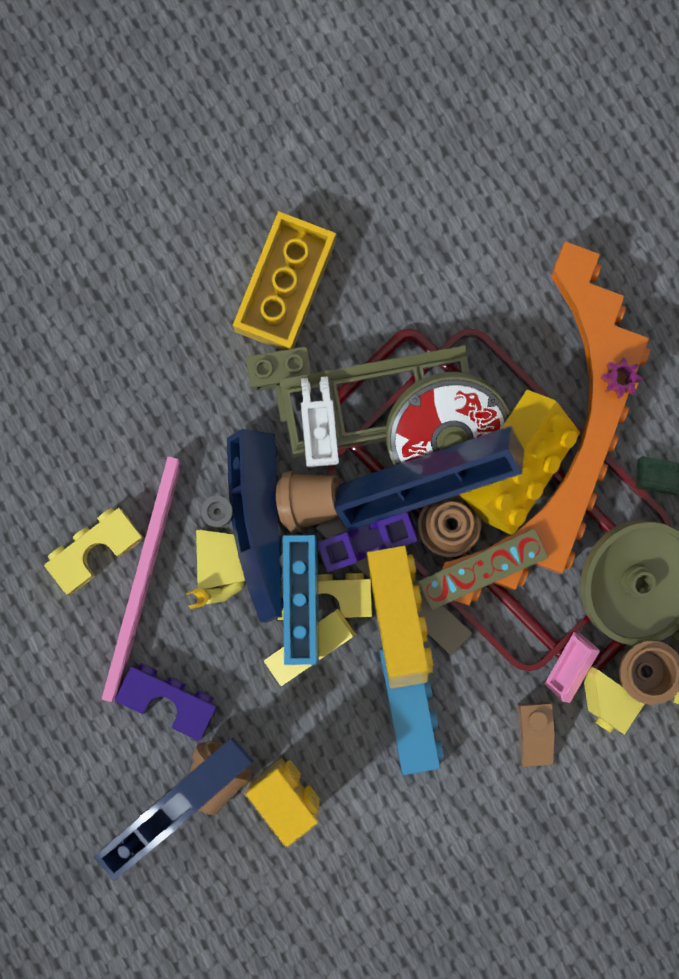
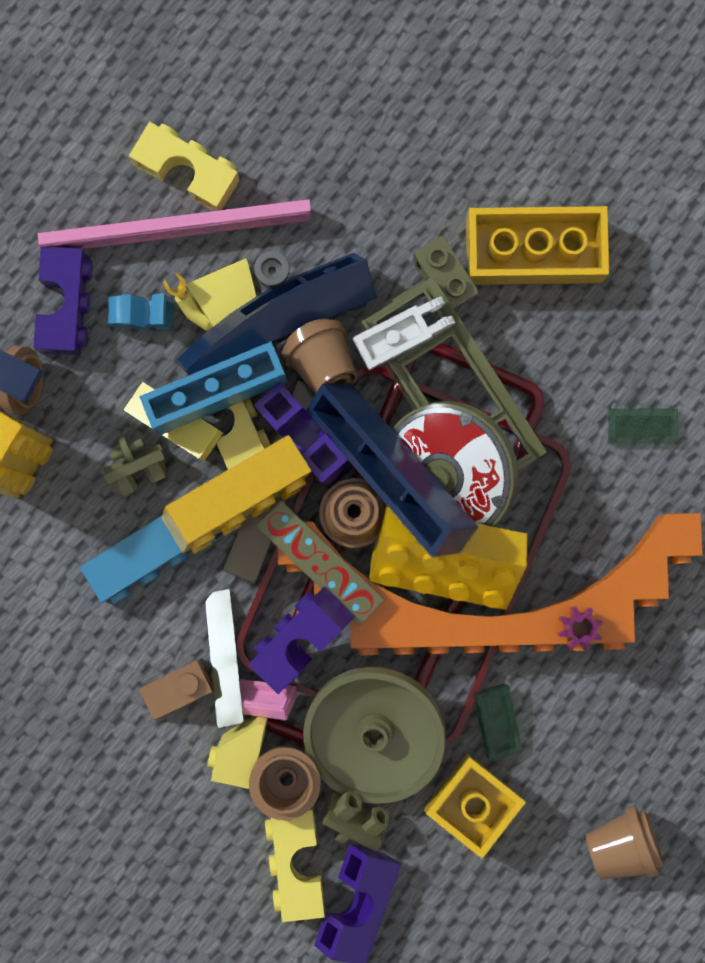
camera: 70 degrees right, 0 degrees up
none -> olive hips [103,435,167,497]
none -> dark azure leg [108,293,174,331]
none -> sticker [205,589,244,728]
none -> dark purple arch [248,586,355,694]
none -> clear green tile [608,408,678,444]

